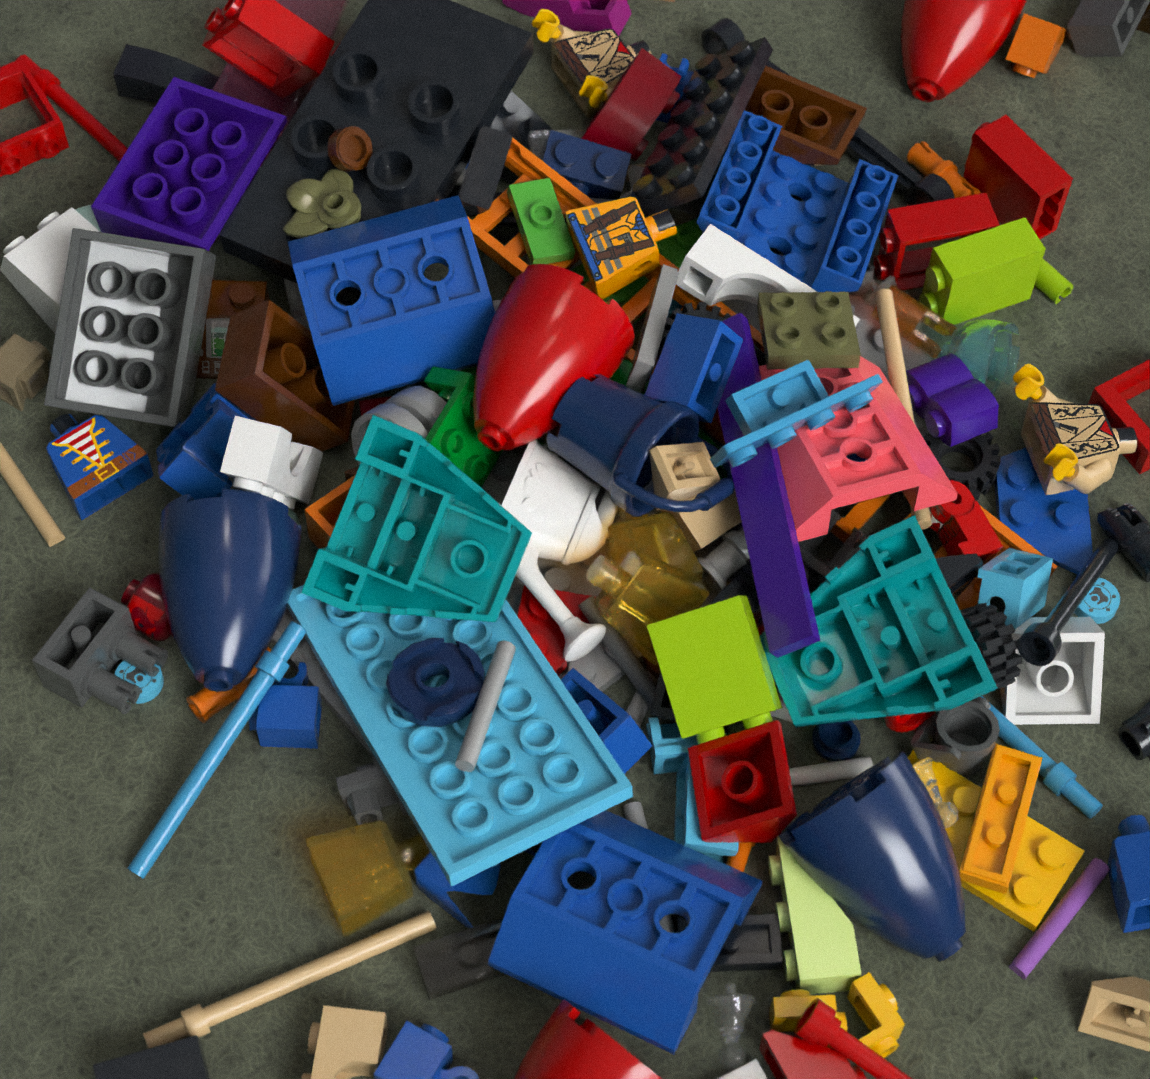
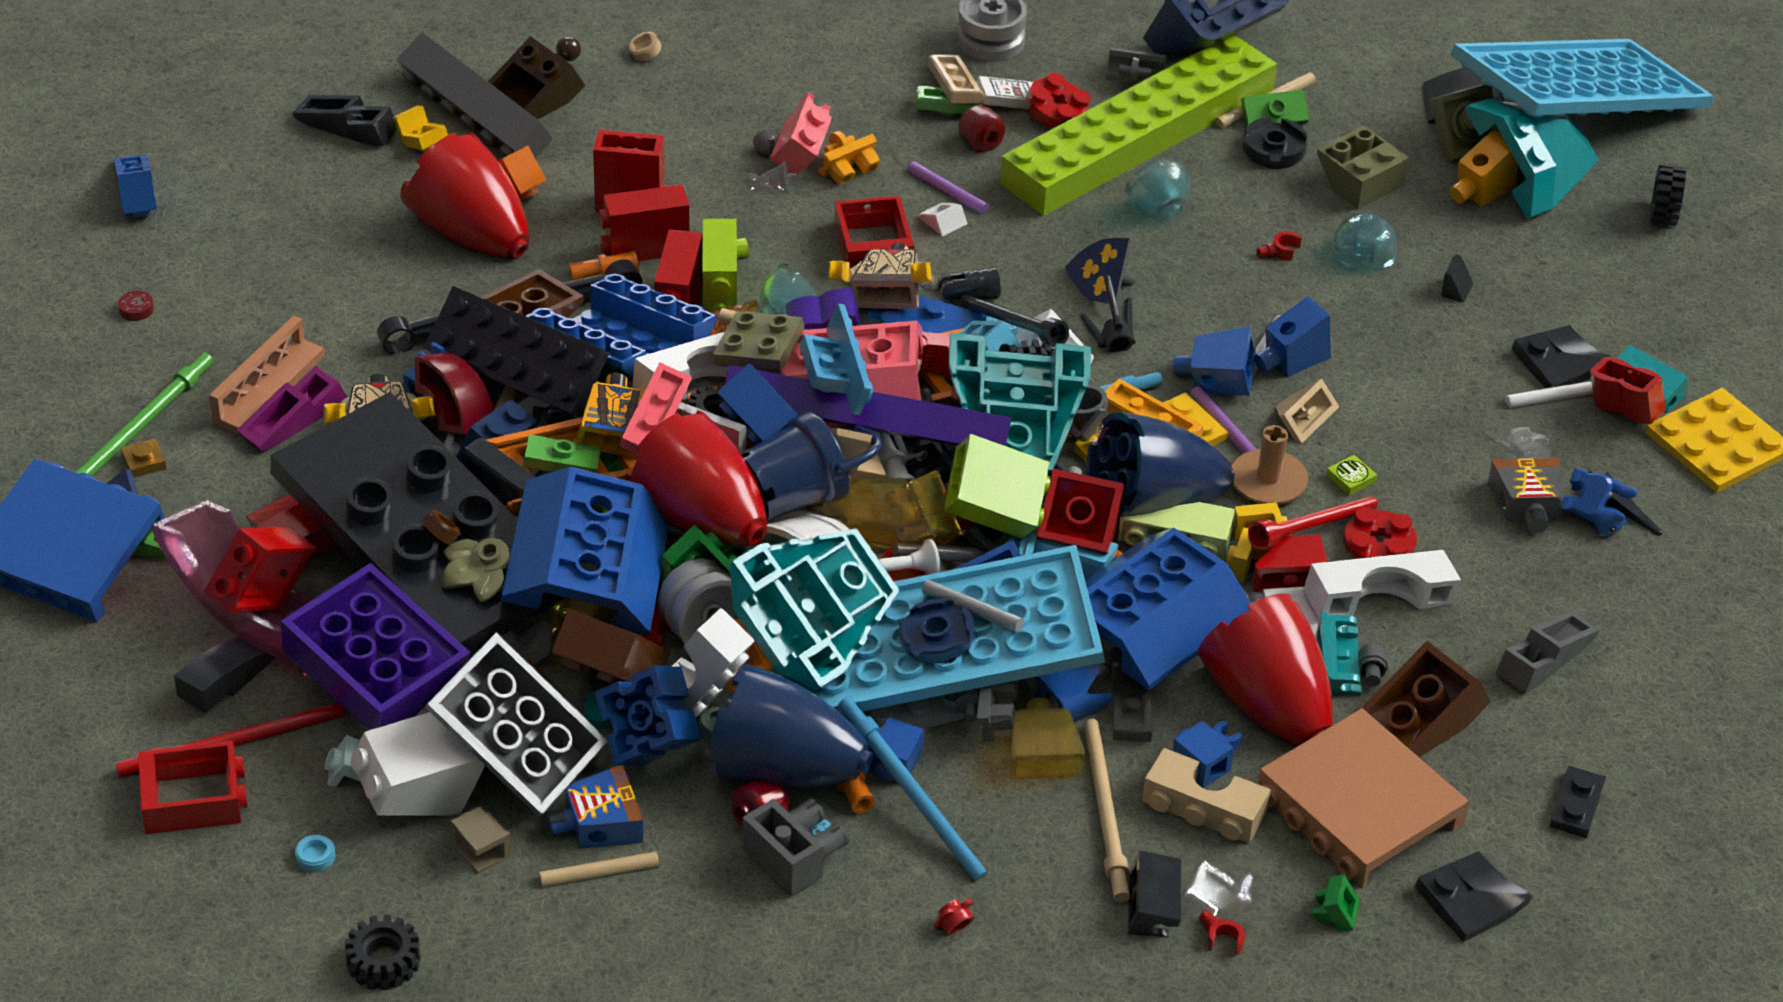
camera: 70 degrees left, 15 degrees down
none -> red brick [593,129,665,212]
none -> coral plate [619,362,692,455]
none -> red plate [934,899,974,935]
none -> medium nougat piece [1232,425,1308,505]

